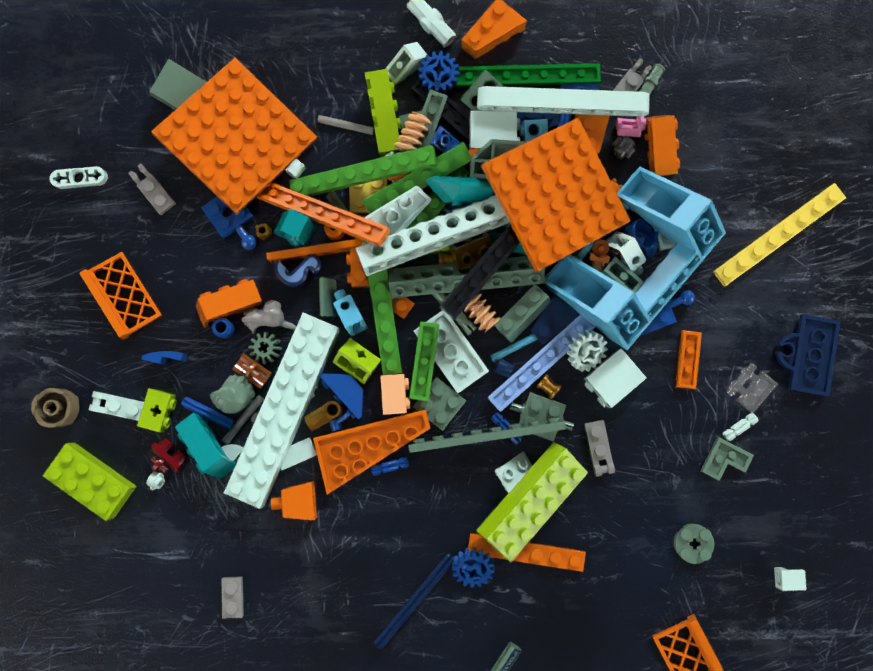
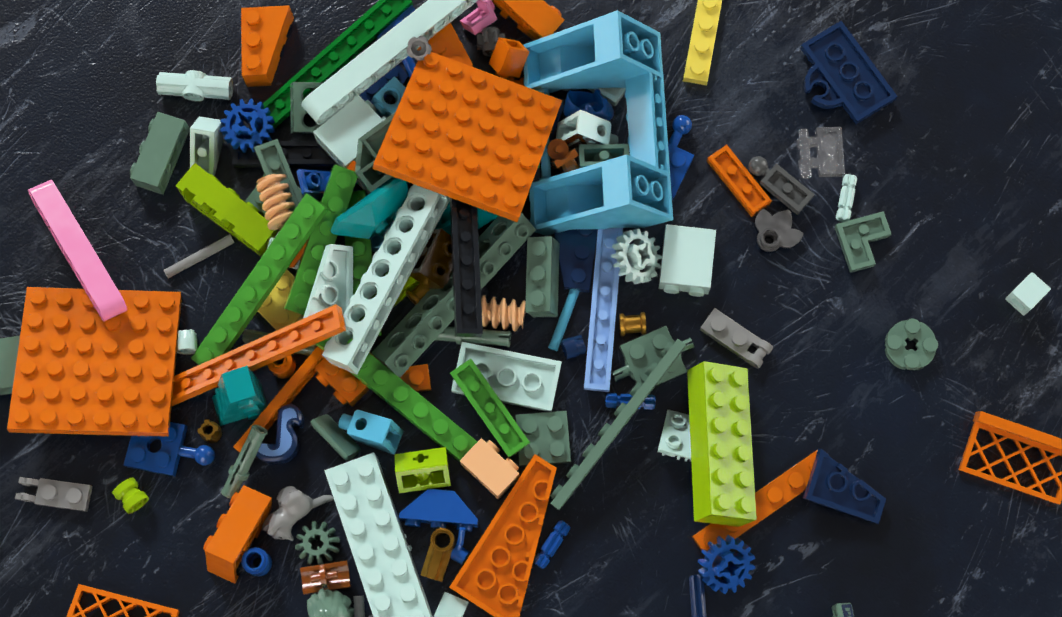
camera: 40 degrees left, 10 degrees down
none -> bright pink beam [28,180,128,322]
none -> lime wheel [112,477,149,514]
none -> sand green brick [130,112,190,195]
none -> sand green pin [221,425,268,499]
none -> light grey plate [407,36,431,61]
none -> orange brick [489,37,530,78]
none -> dark grey plate [748,156,815,215]
none -> flat silver plate [755,209,803,252]
none -> dark blue wing [803,449,886,524]

